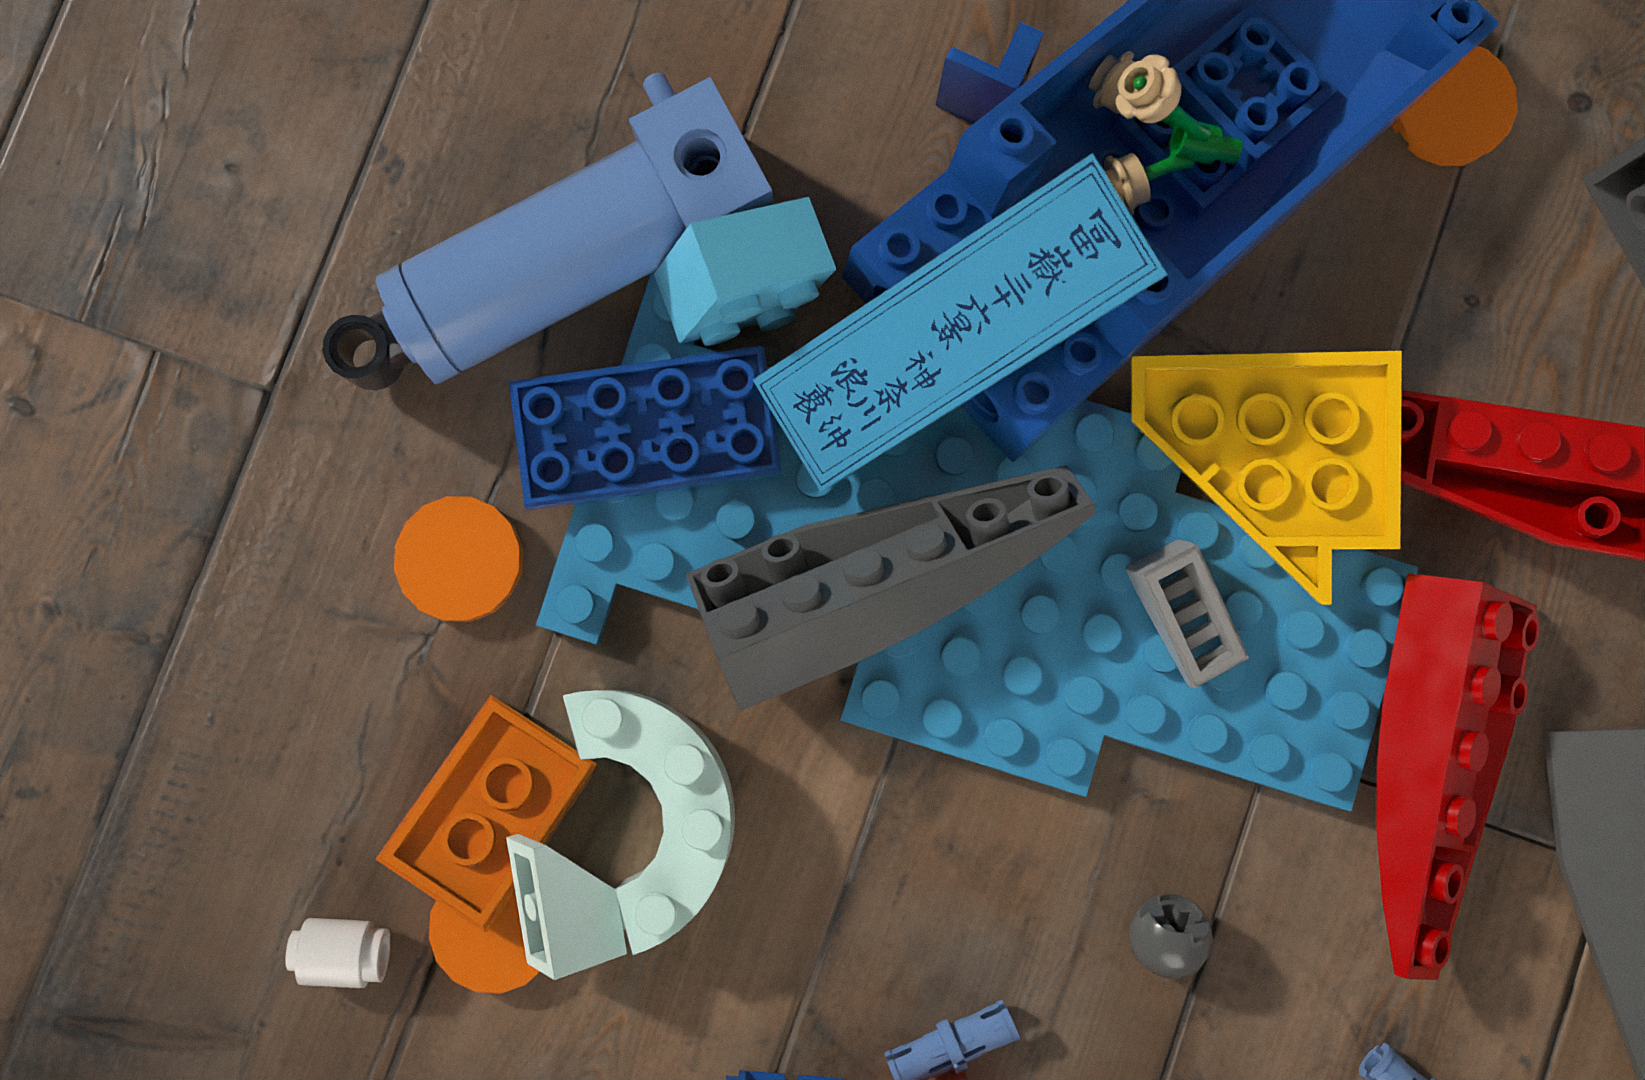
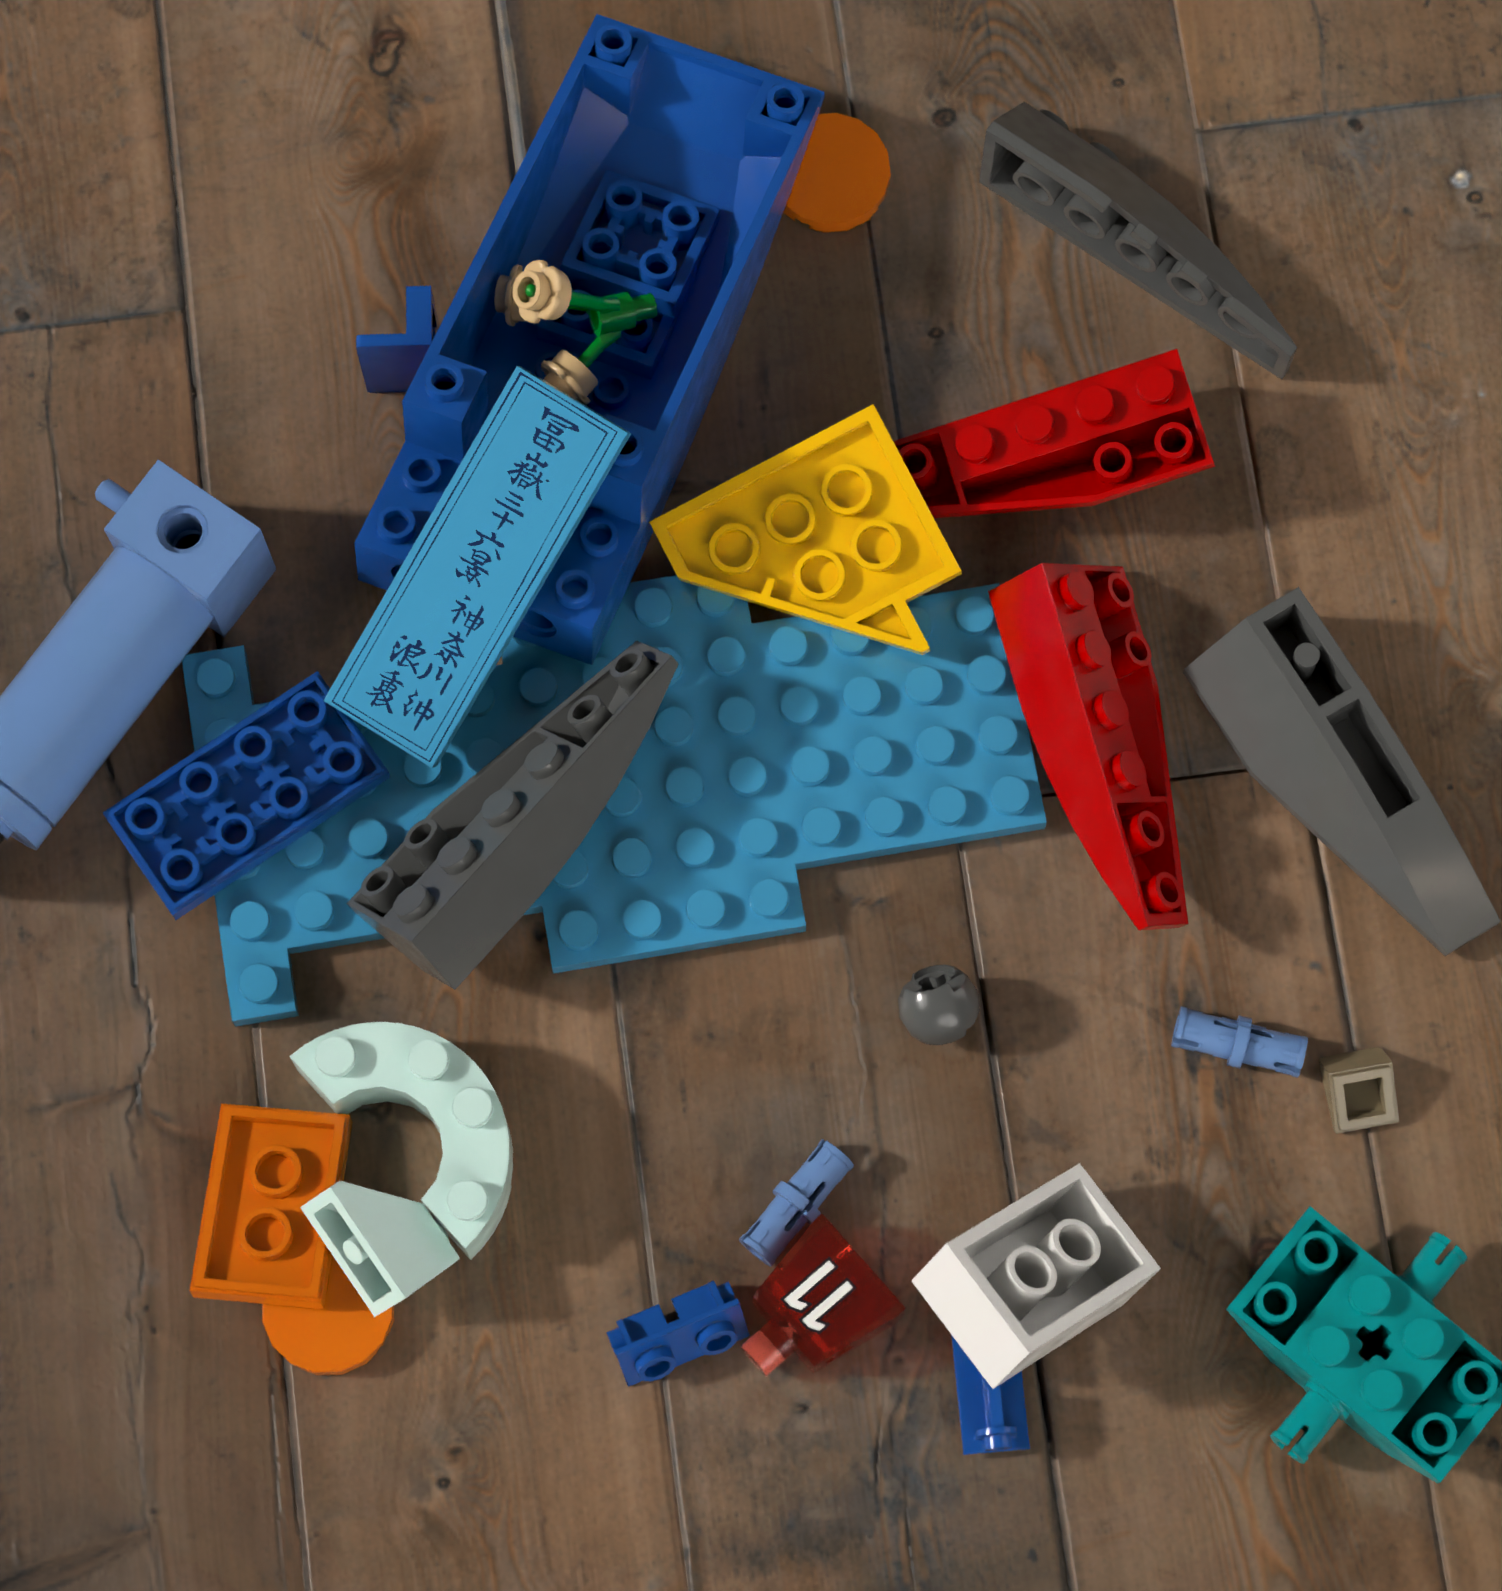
camera: 25 degrees left, 10 degrees down
white brick [285,918,390,988] -> none
orange tile [394,496,524,622] -> none
medium azure brick [654,197,837,346] -> none
light grey slope [1125,539,1249,689] -> none

